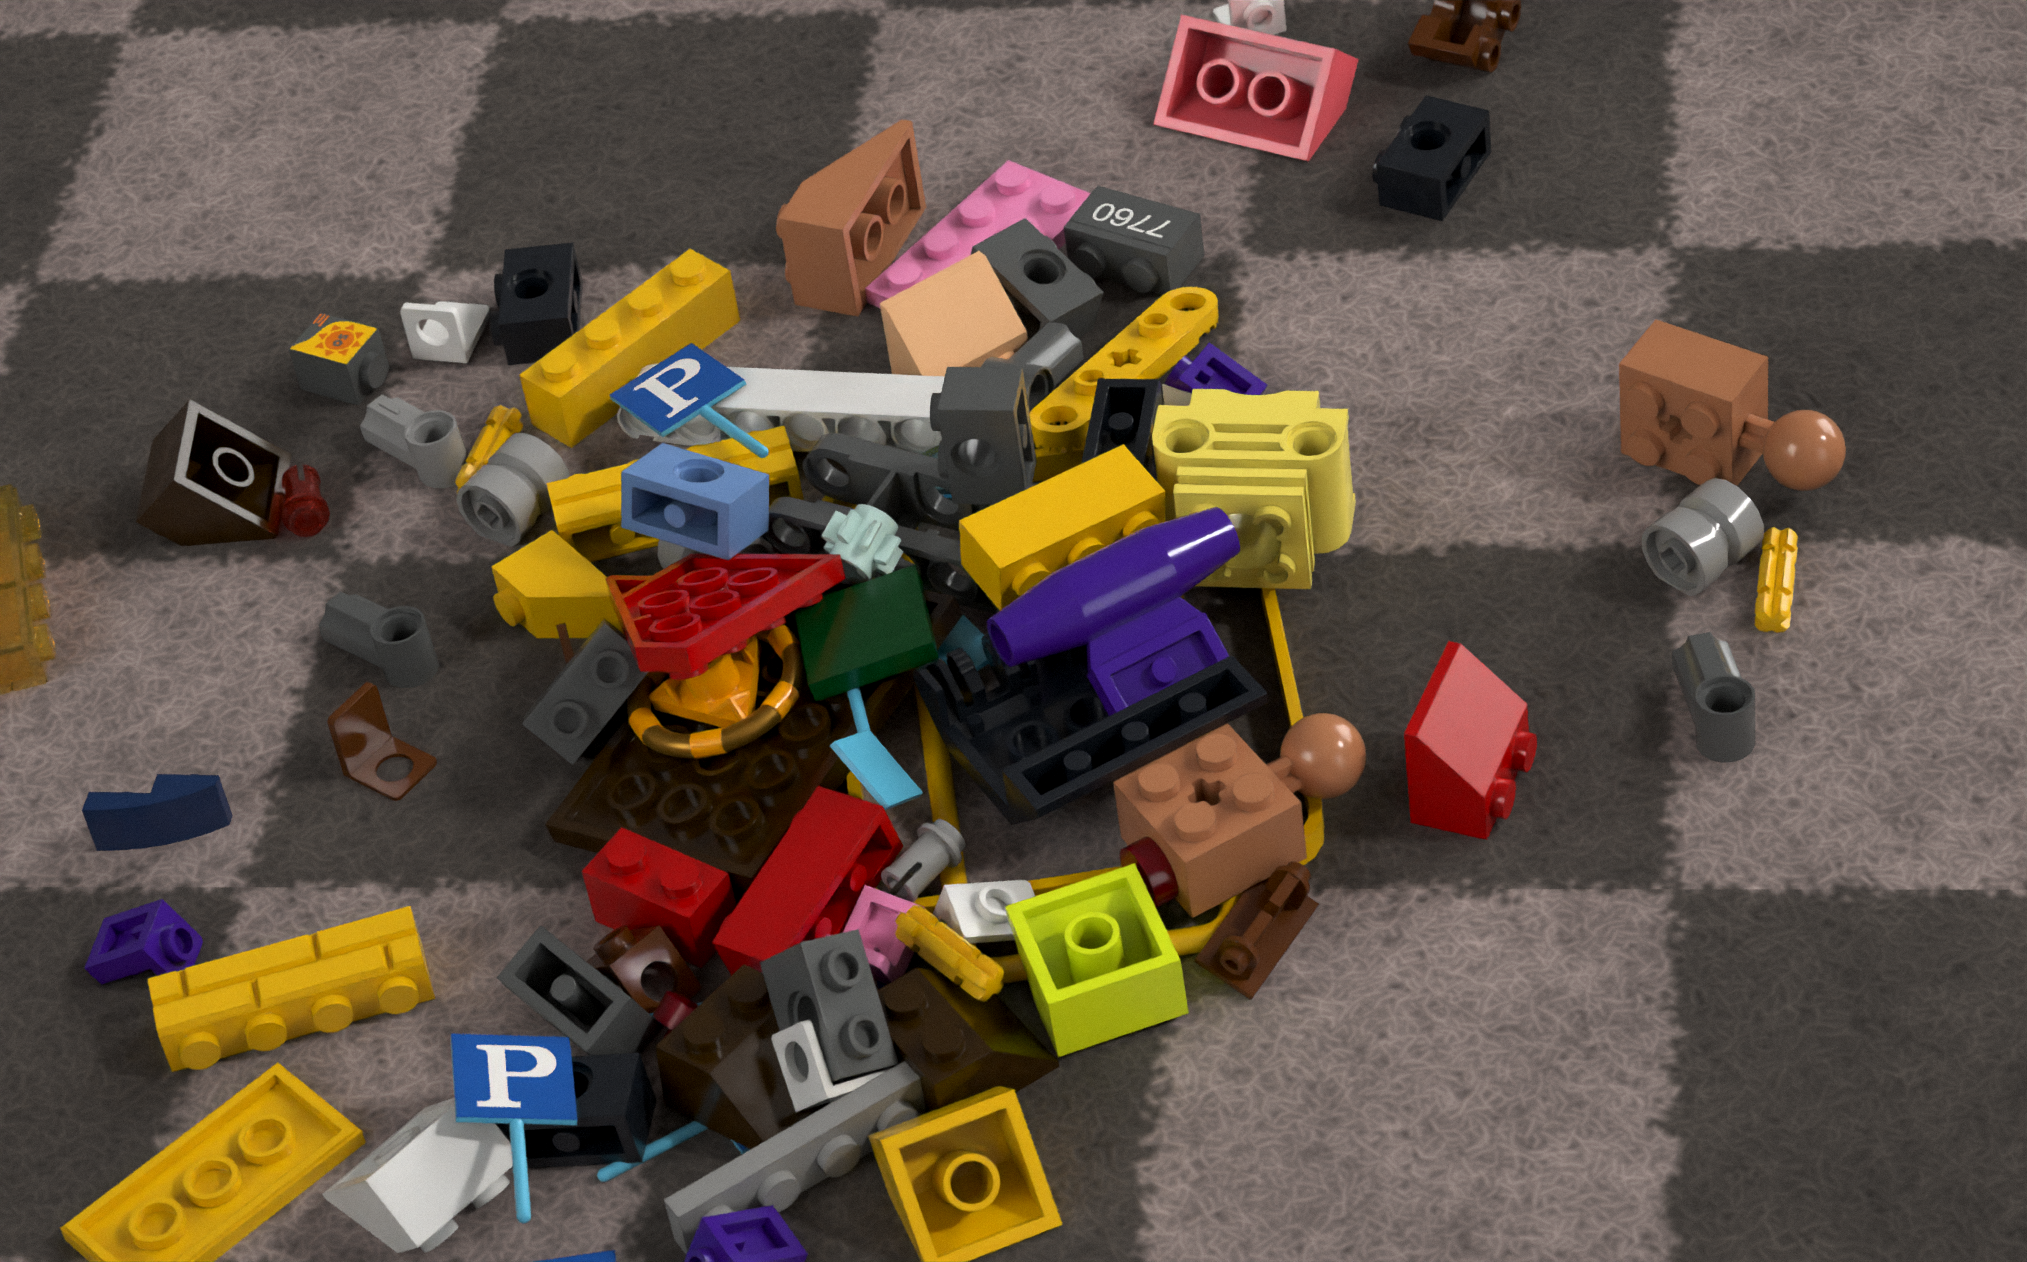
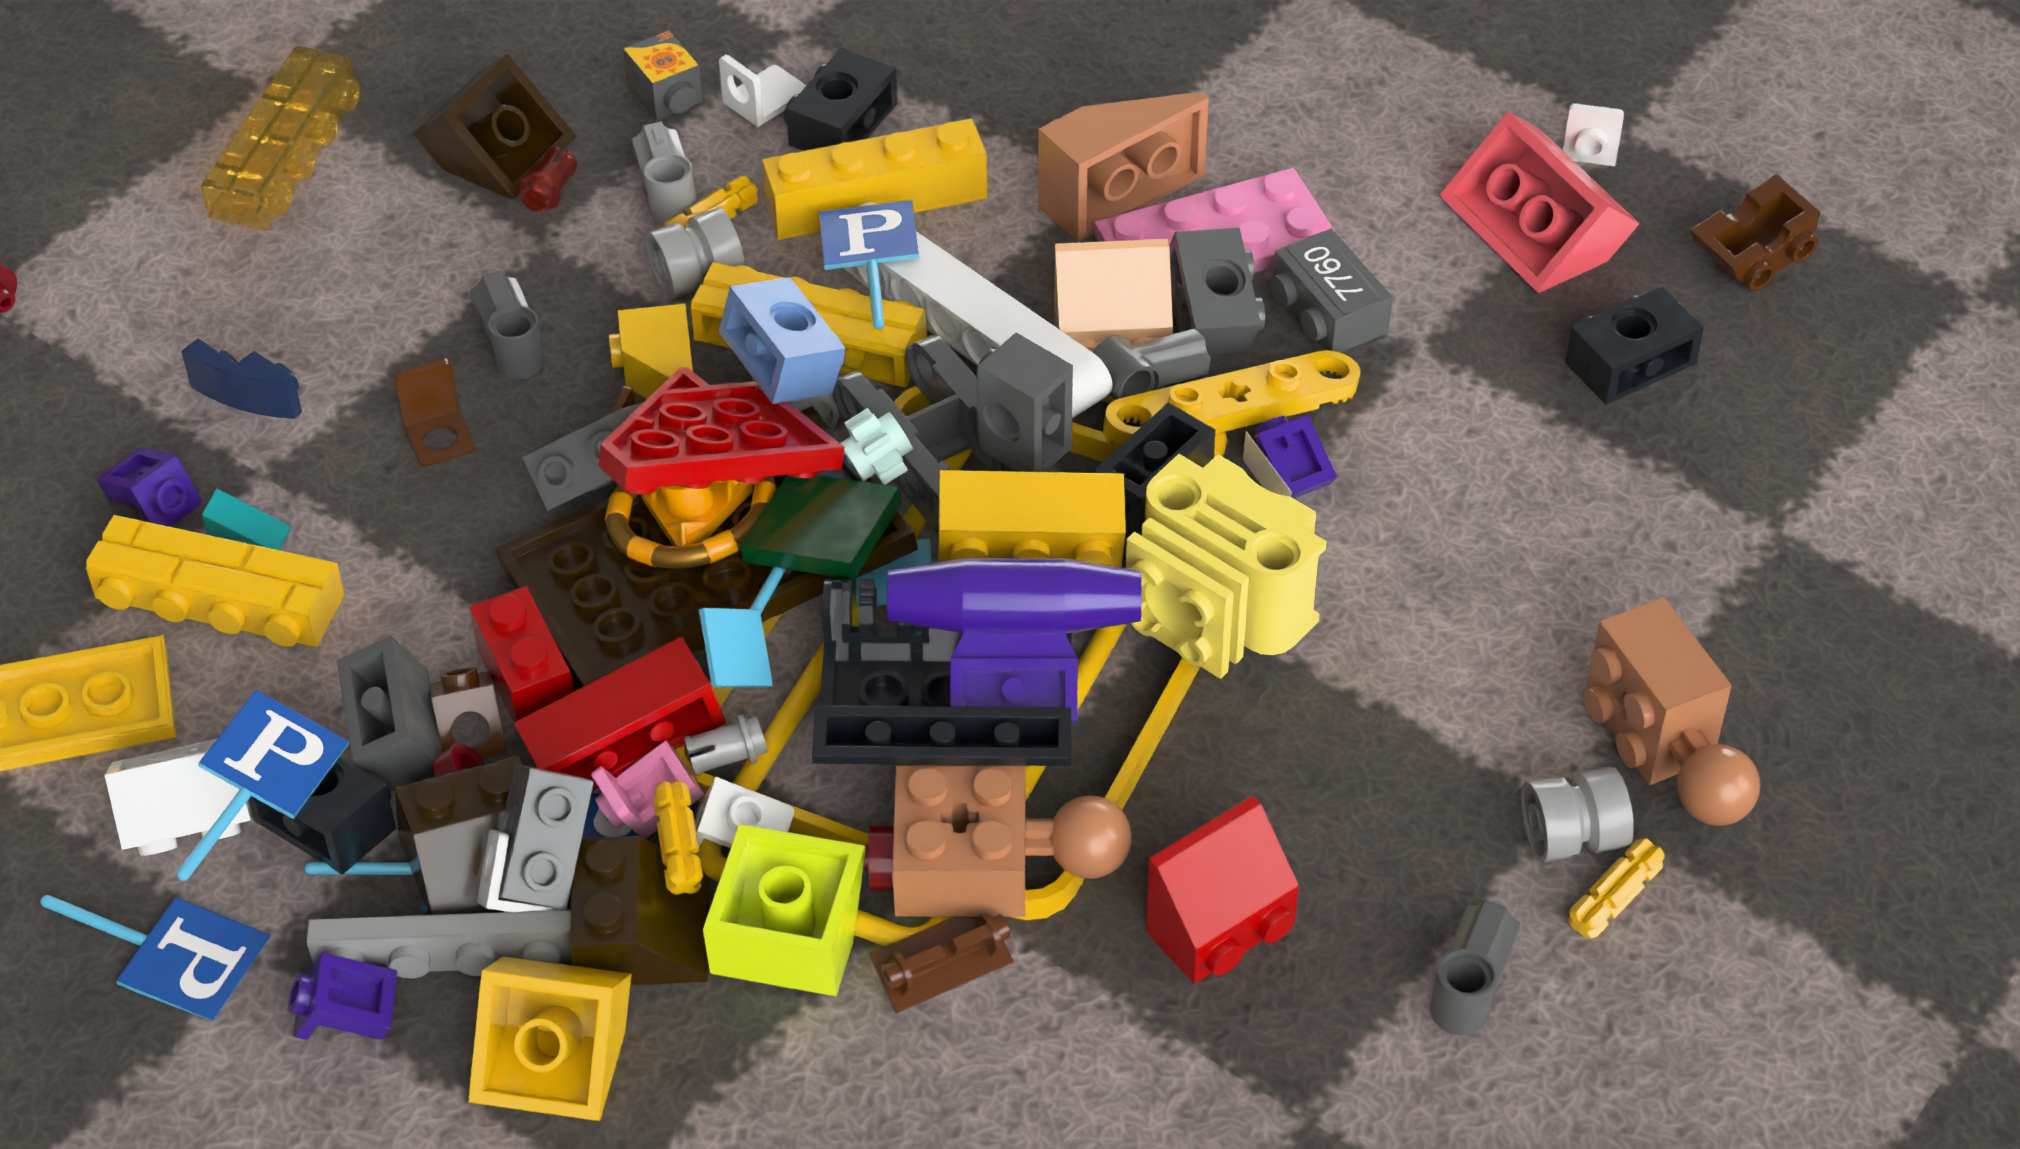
camera: 25 degrees right, 5 degrees up
none -> teal piece [202,488,291,551]

